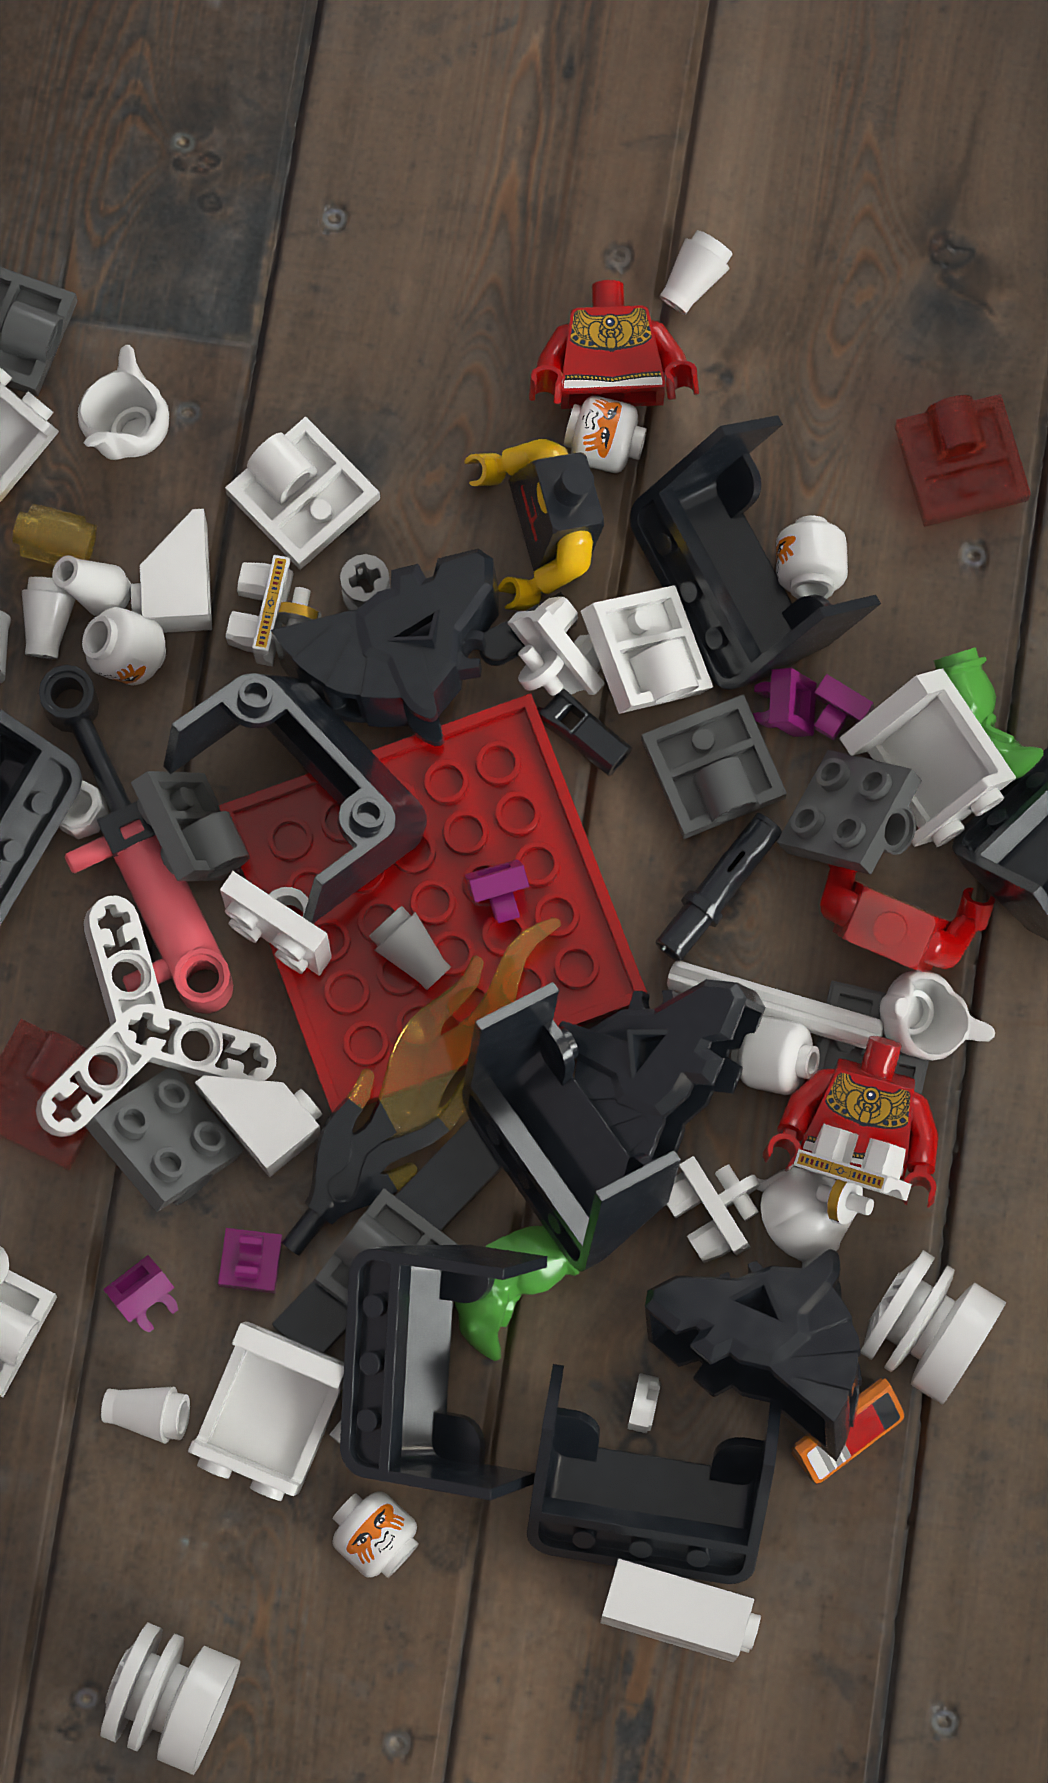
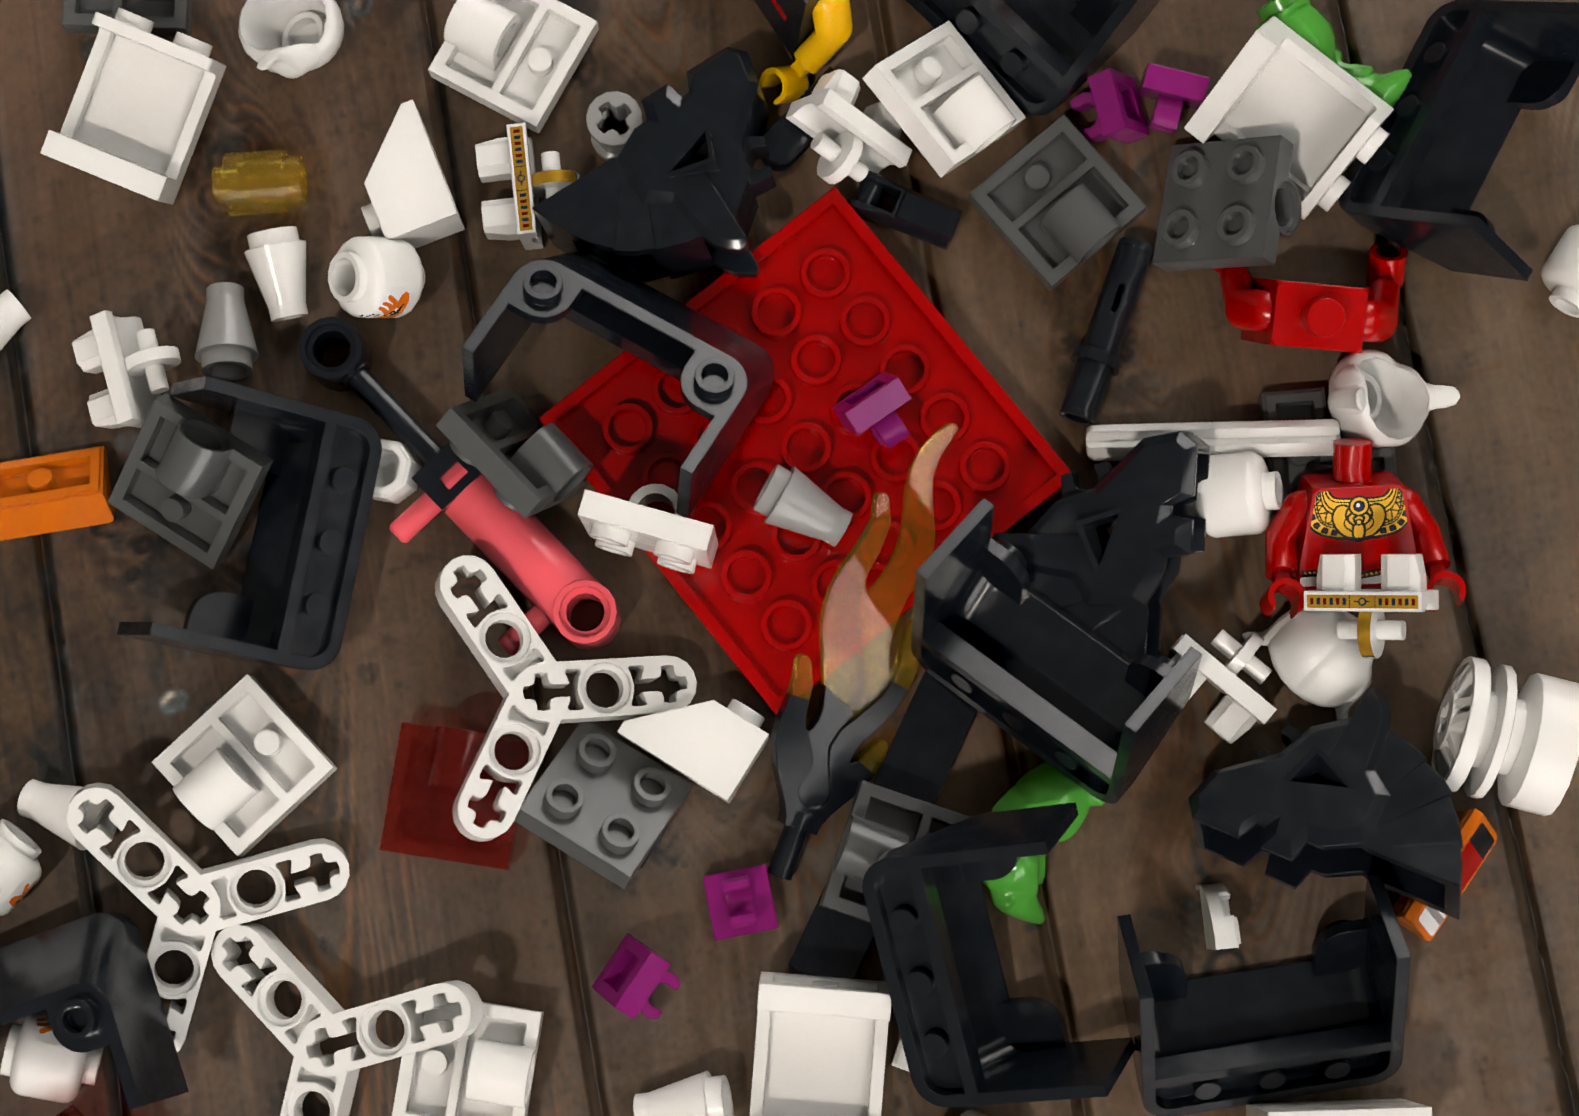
camera: 15 degrees left, 5 degrees up
white cone [52,555,131,616] -> none

